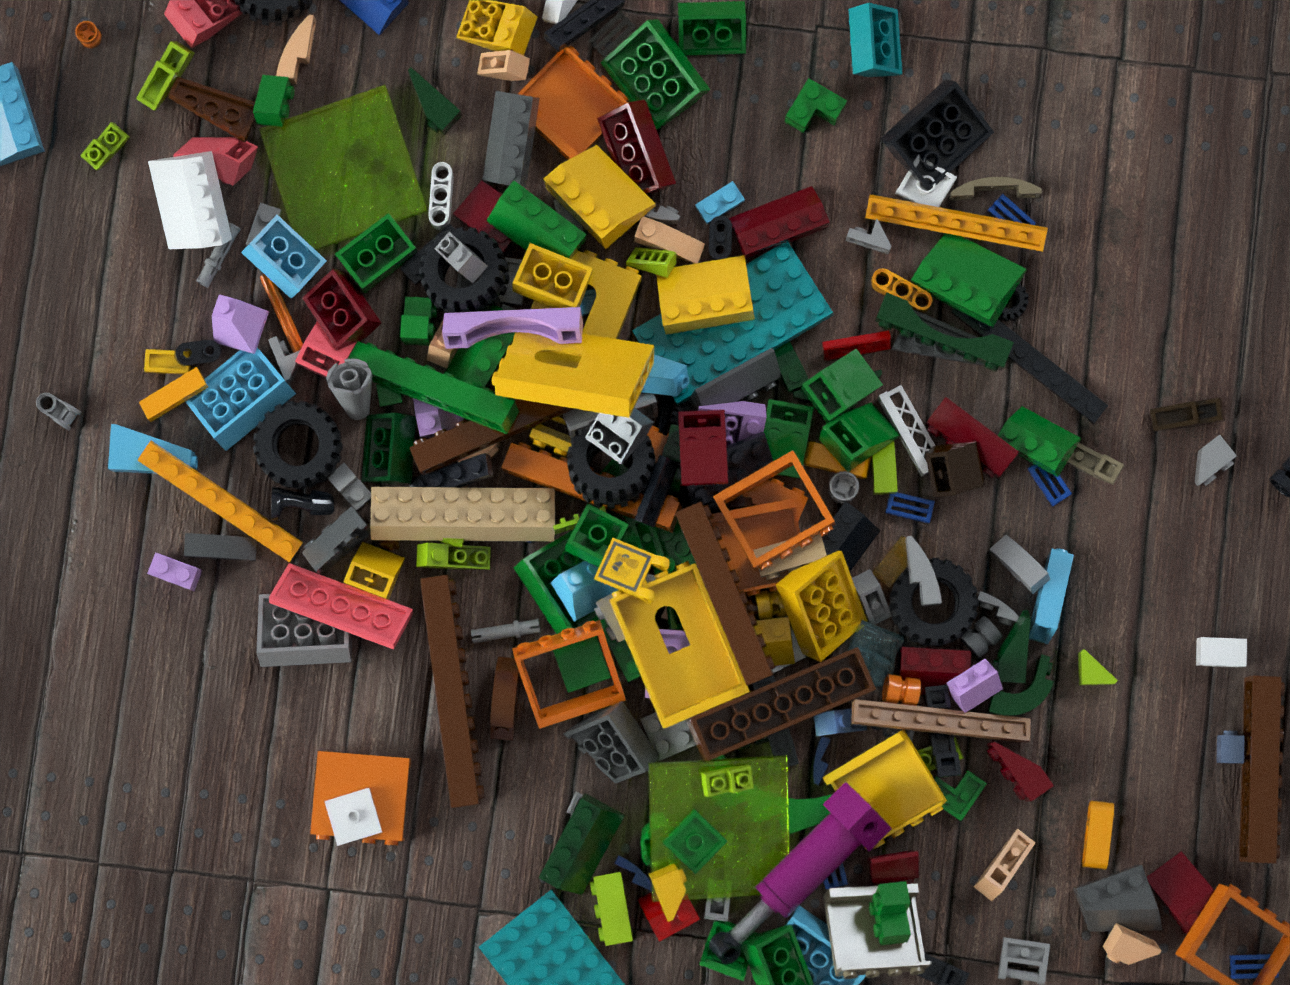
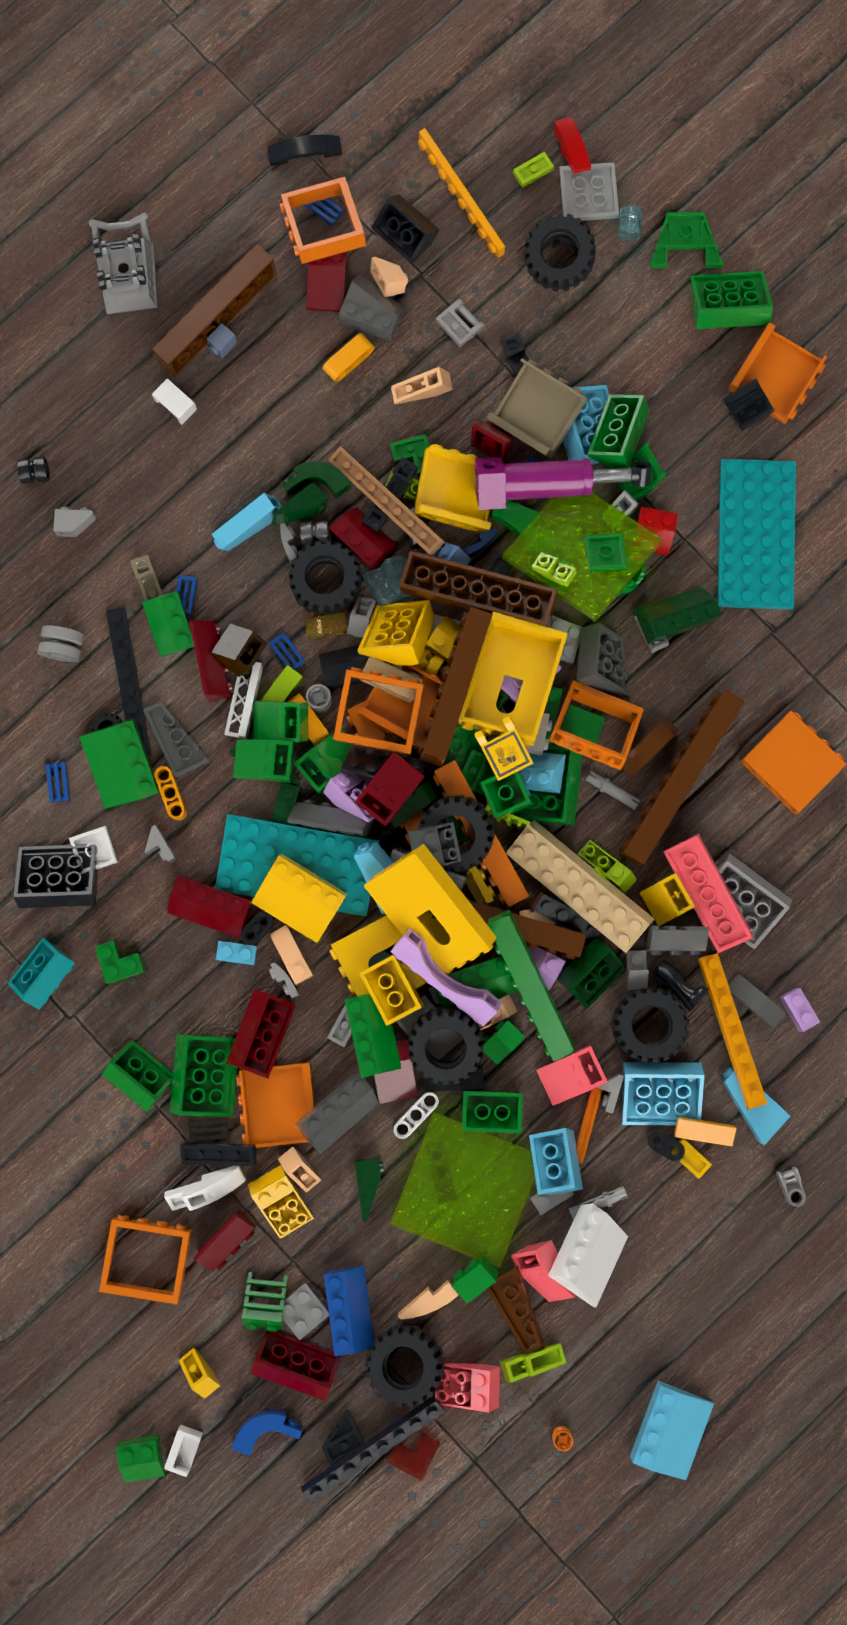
camera: 145 degrees left, 0 degrees up
lime slope [80,122,130,171] -> none
lavender slope [212,295,269,354] -> none
dark red slope [302,269,382,350] -> none
white plate [325,788,383,846] -> none
light grey cone [326,359,372,420] -> none
green tile [376,384,403,407] -> none
light grey slope [434,232,488,283] -> none
yellow slope [543,145,656,249] -> none
lime brick [590,872,633,946] -> none
dark blue slope [615,855,654,892] -> none
lime slope [626,247,676,278] -> none
black plate [635,455,679,528] -> none
yellow slope [649,863,687,922] -> none
red tile [822,330,891,361] -> none
light orange plate [865,194,1048,252] -> none
green brick [869,882,911,945] -> none
dark green arch [875,292,1014,372] -> none
orange wheel [882,674,921,706] -> none
light grey slope [905,536,942,606] -> none
lavender brick [947,659,1003,713] -> none
dark tan slope [949,177,1042,201] -> none
dark red slope [986,742,1054,802] -> none
light grey slope [989,535,1050,594] -> none
lime slope [1078,649,1118,686] -> none
dark brown slope [1150,397,1225,432] -> none
none -> light grey wheel [37,625,84,662]

